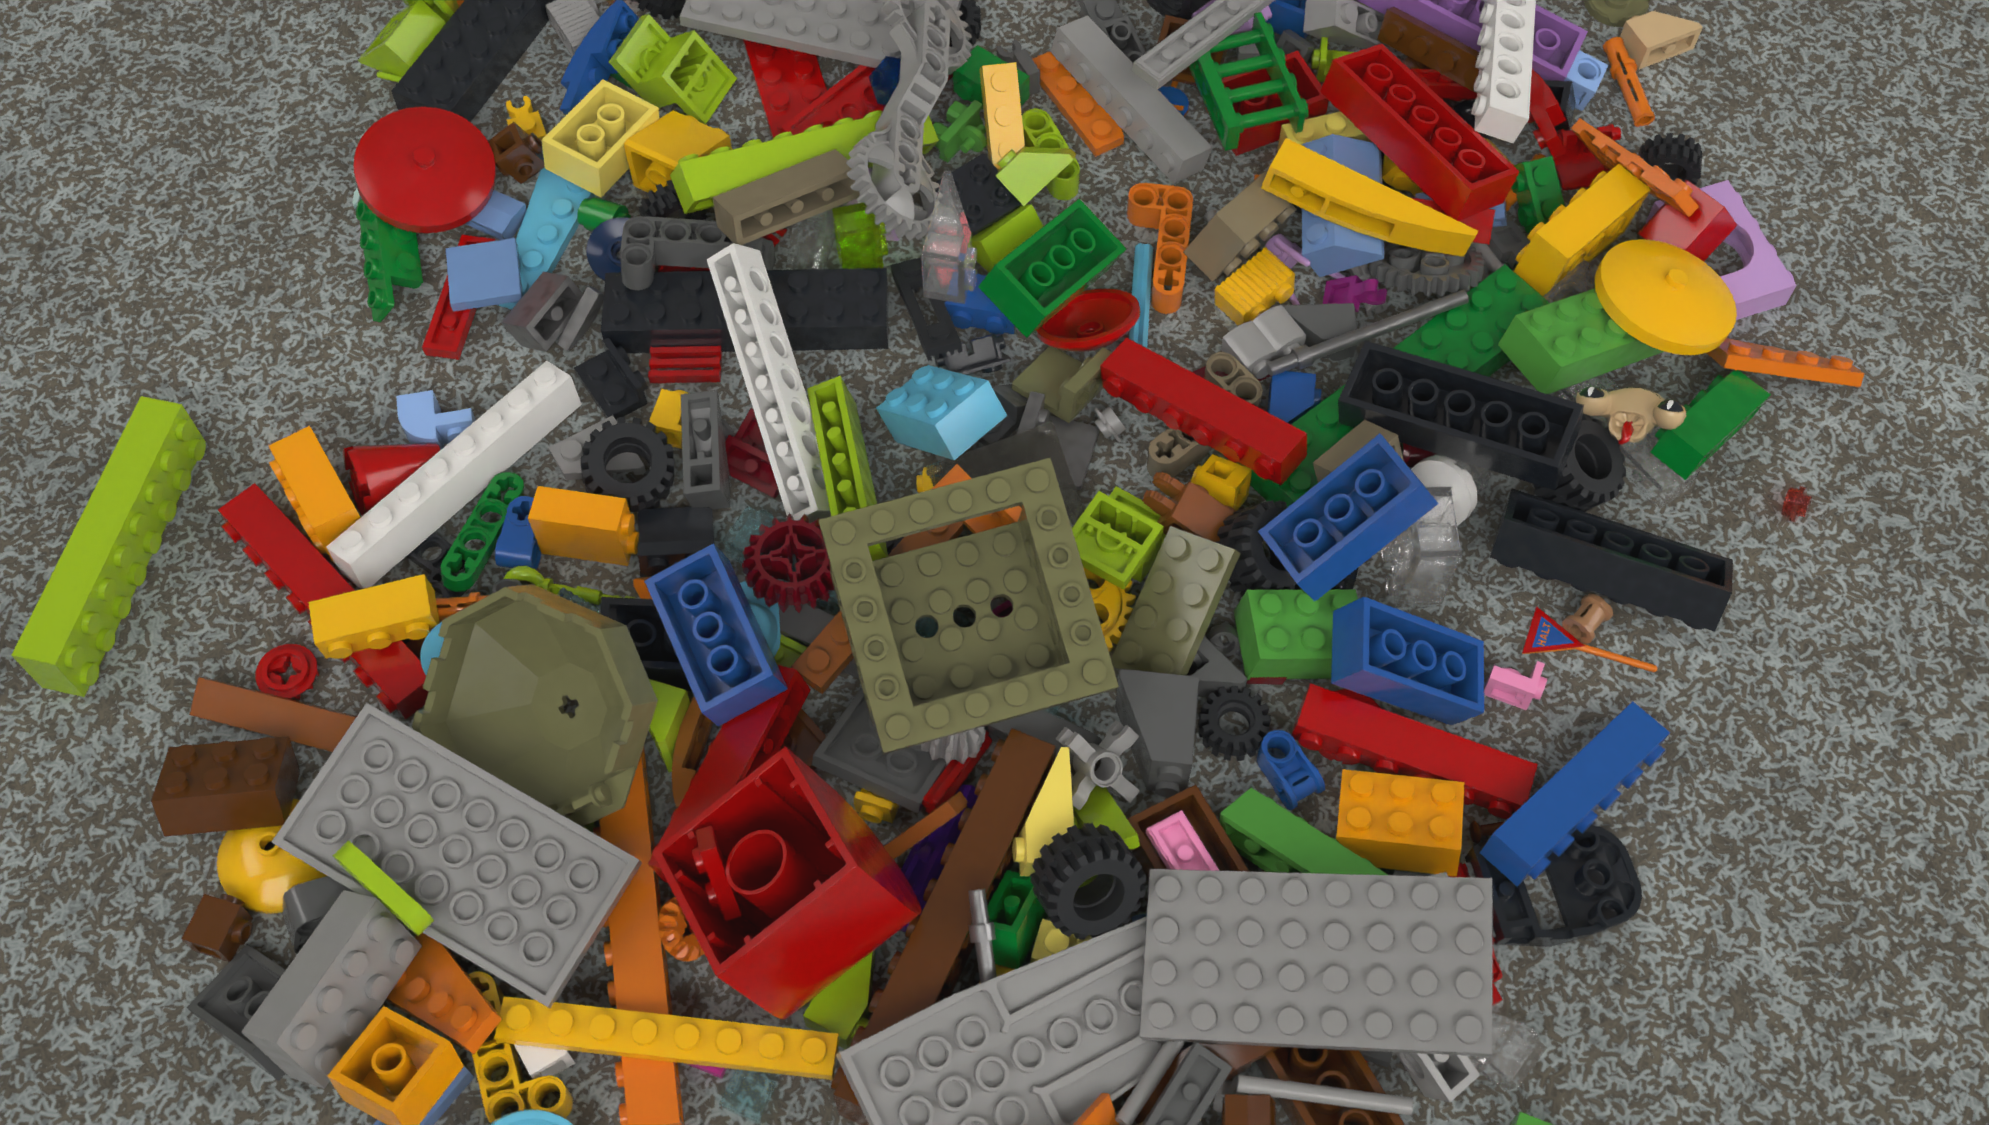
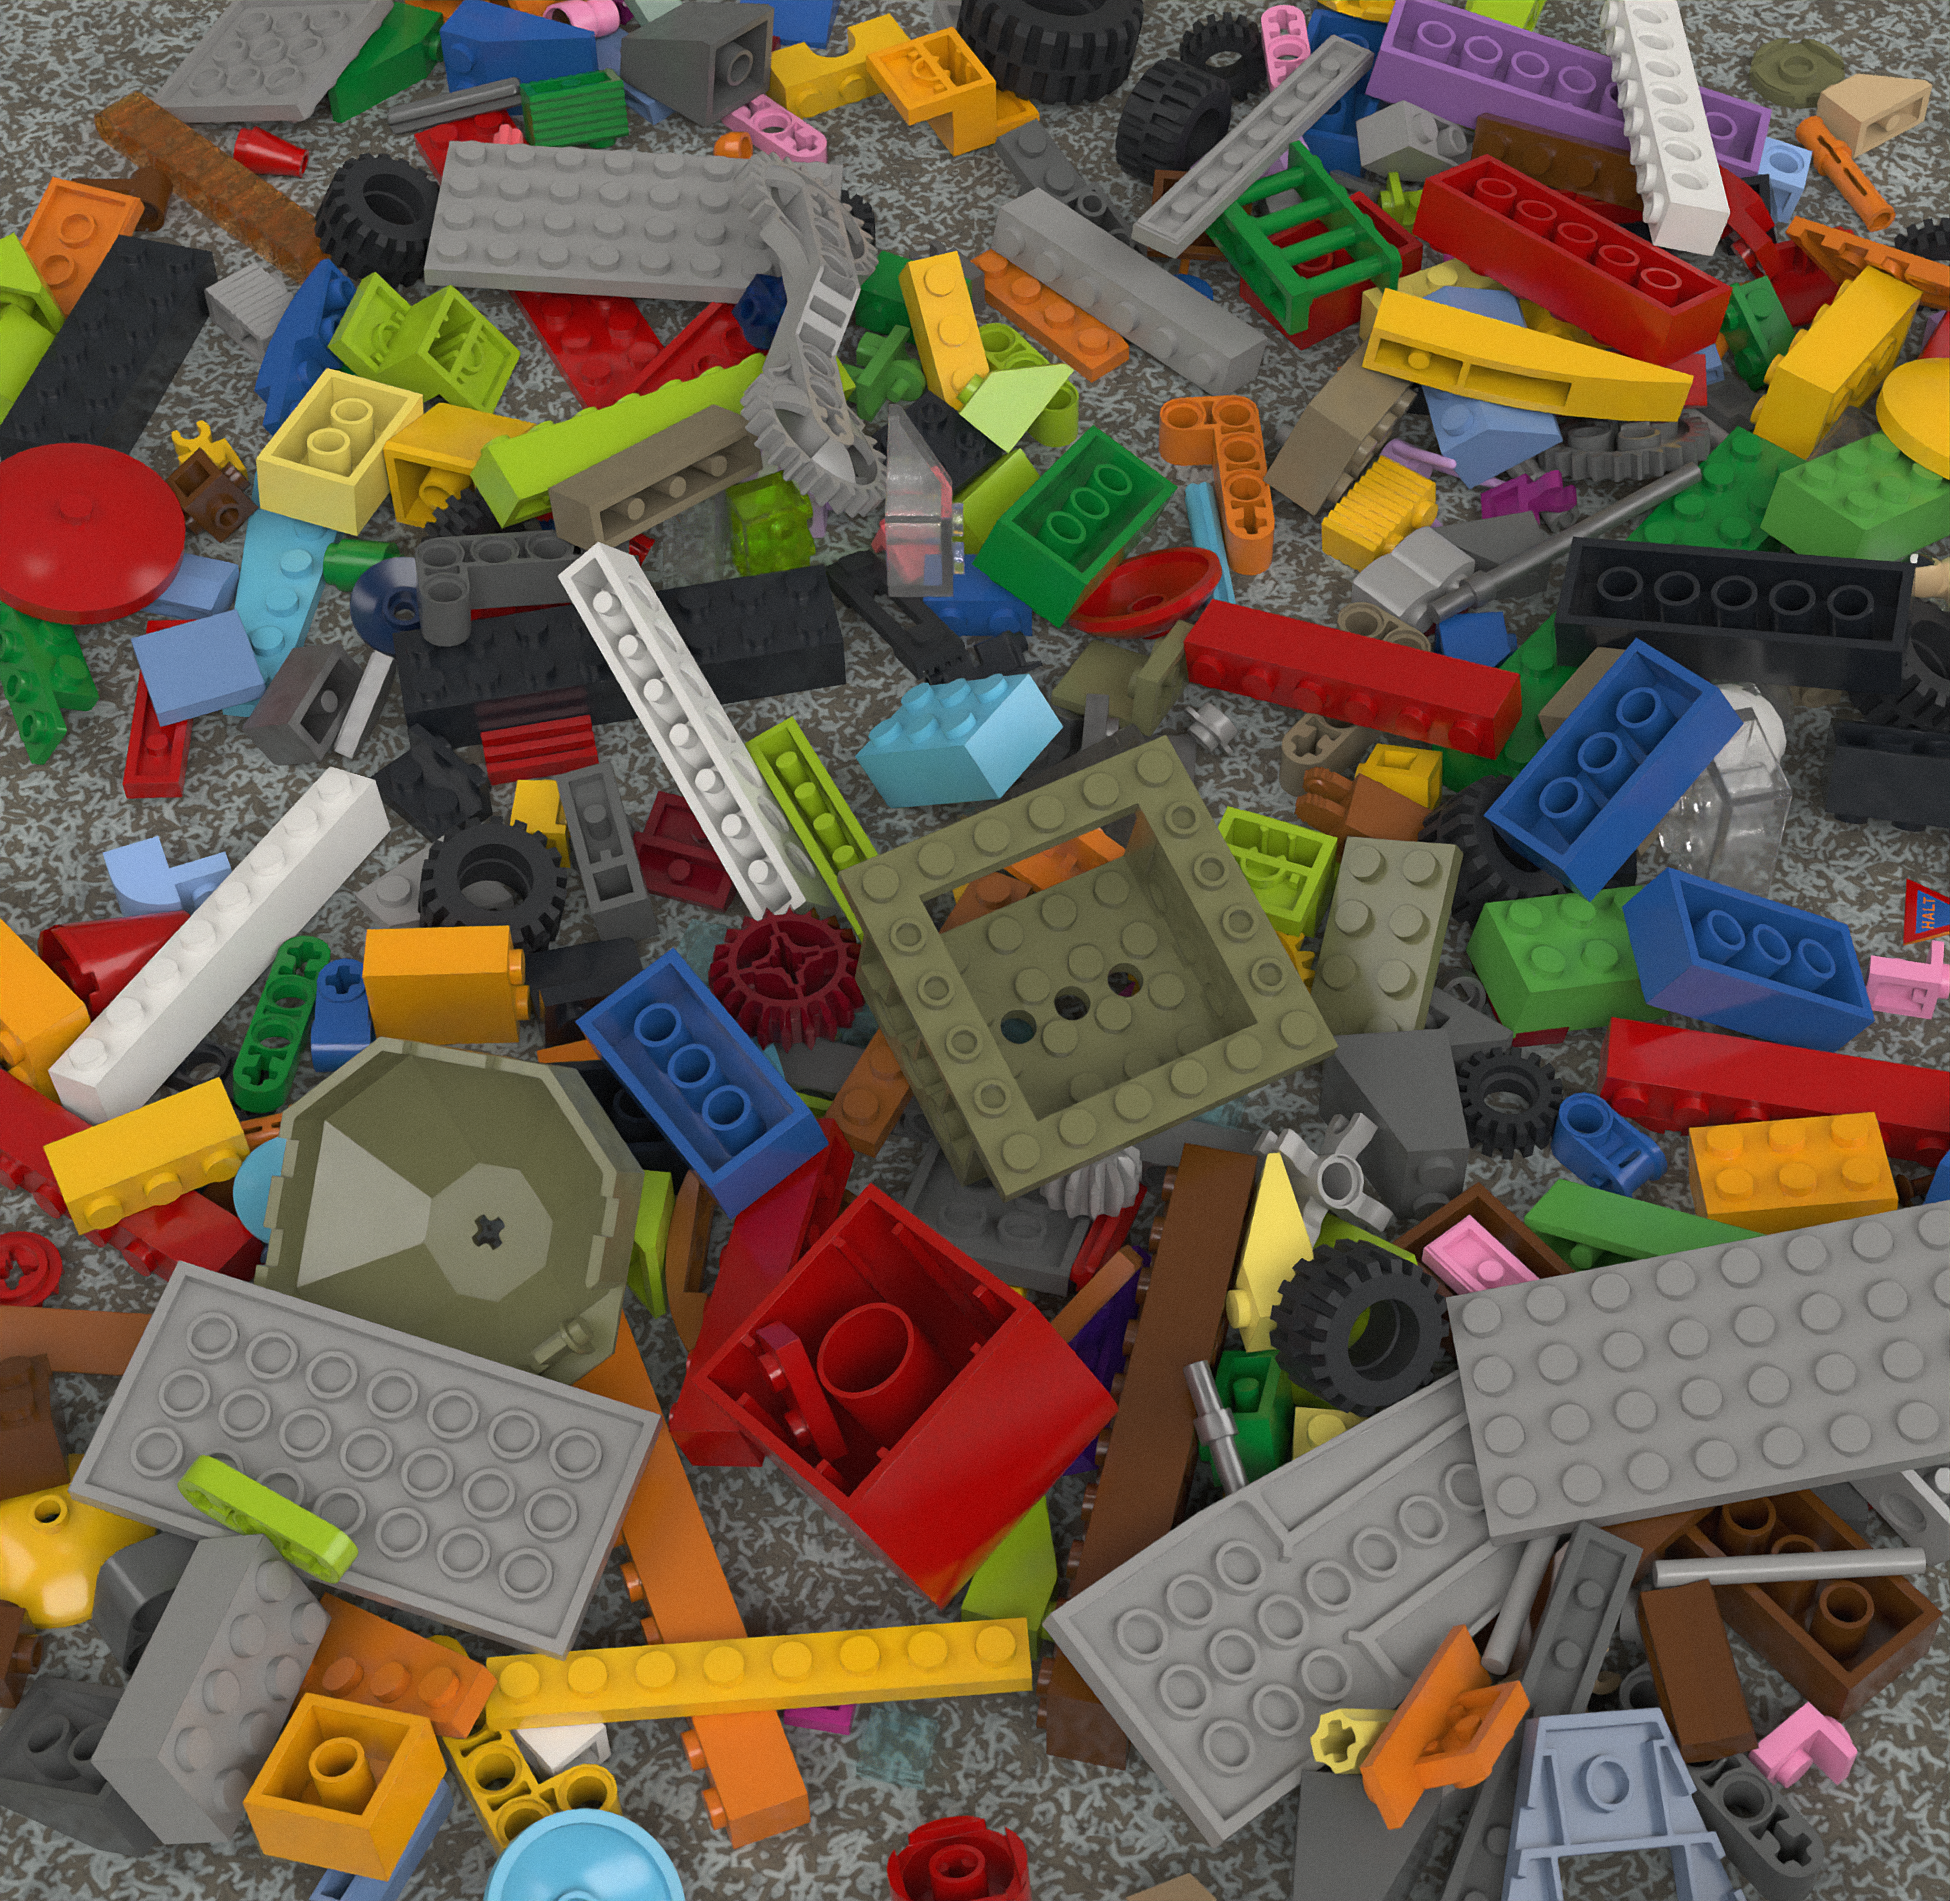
camera: 10 degrees left, 10 degrees down
orange gear [658,897,704,962] -> none

